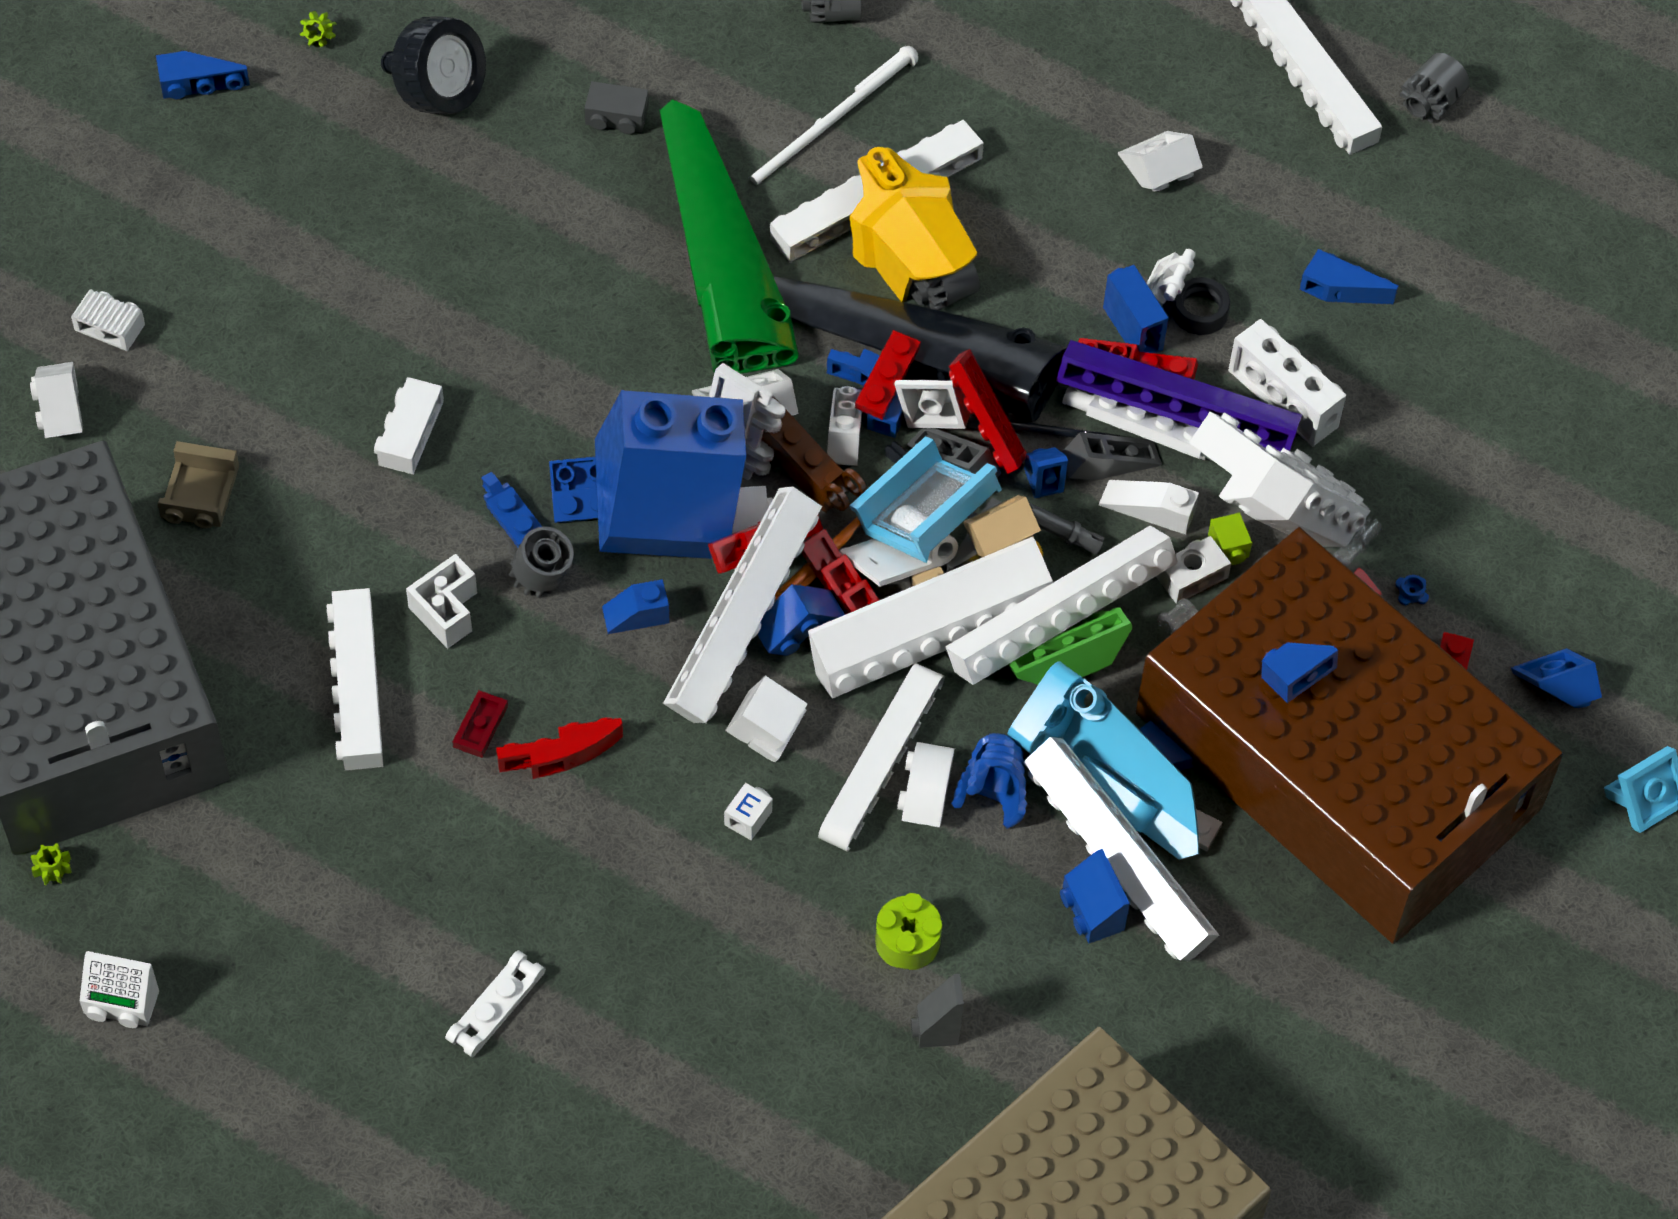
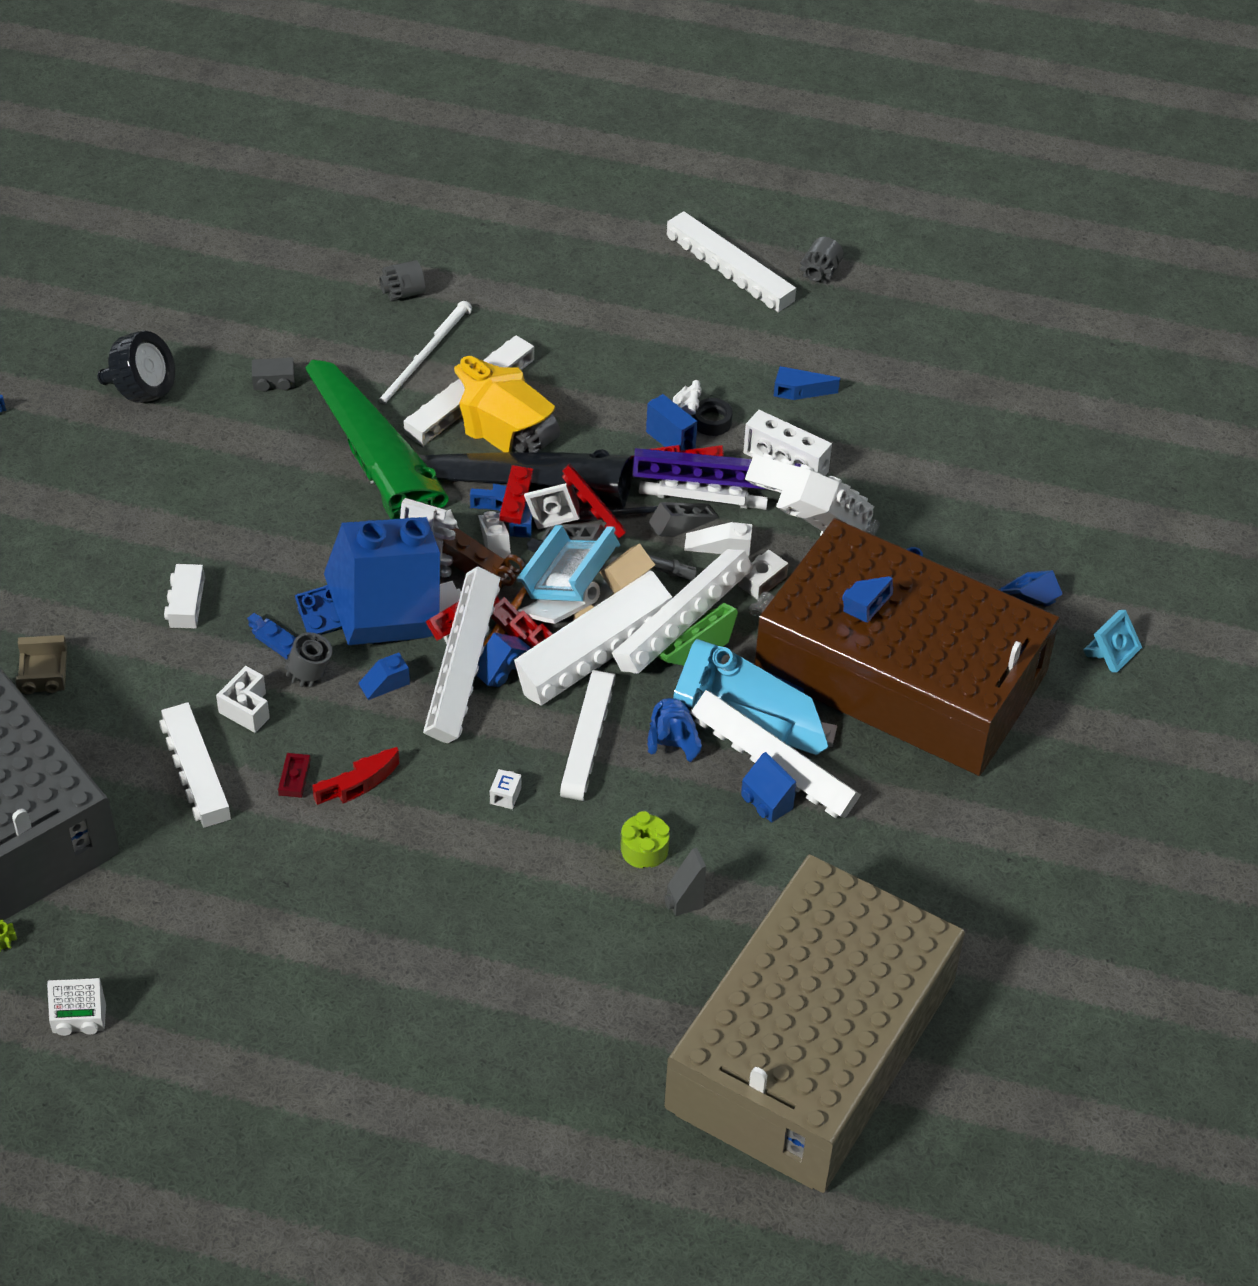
camera: 15 degrees left, 10 degrees down
lime gear [300,11,336,47] -> none
white plate [445,950,546,1058] -> none
white plate [725,675,808,762] -> none
white brick [897,742,955,827] -> none
blue slope [1024,447,1068,498] -> none
white slope [1118,131,1203,192] -> none
lime brick [1208,512,1252,565] -> none

